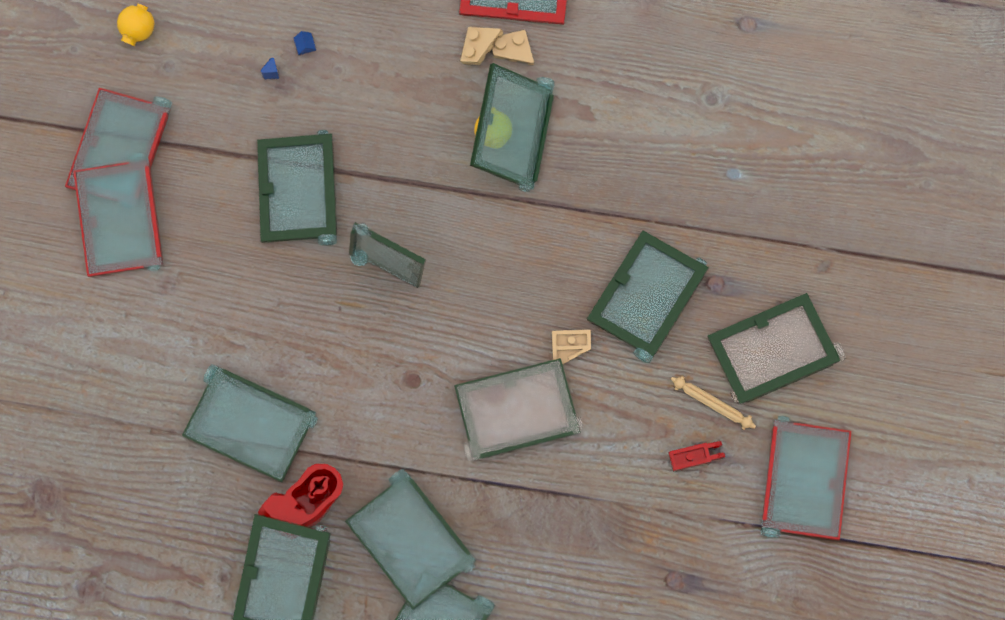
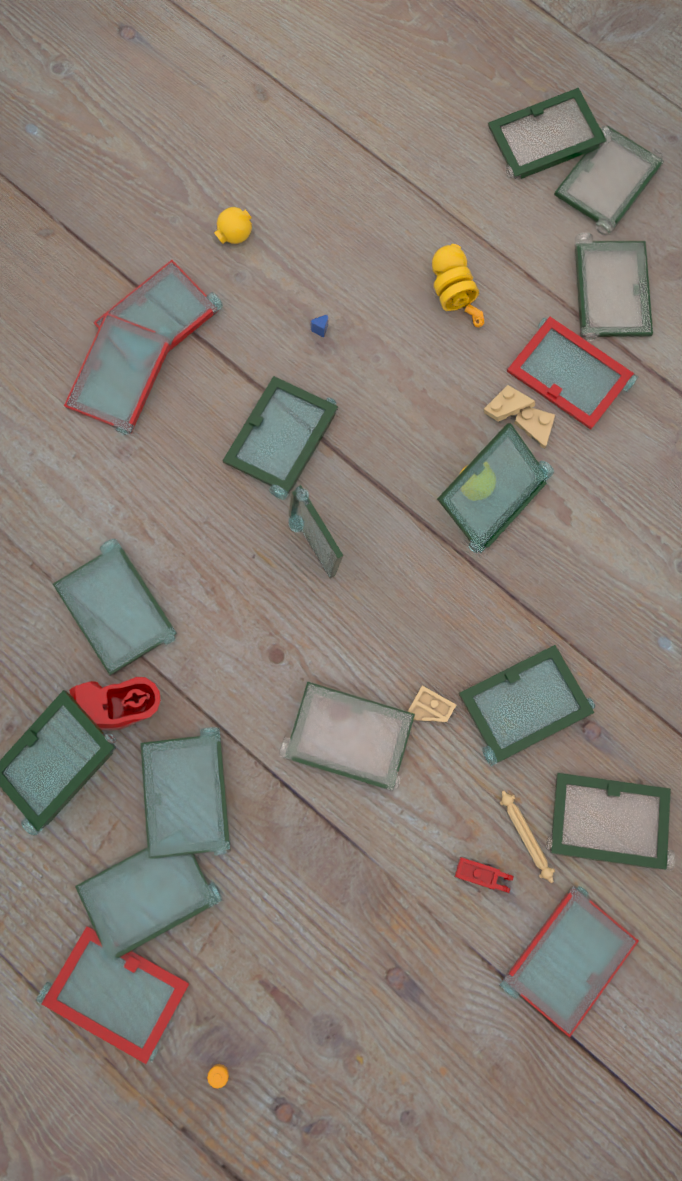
camera: 25 degrees right, 0 degrees up
blue slope [294,31,316,55] -> none

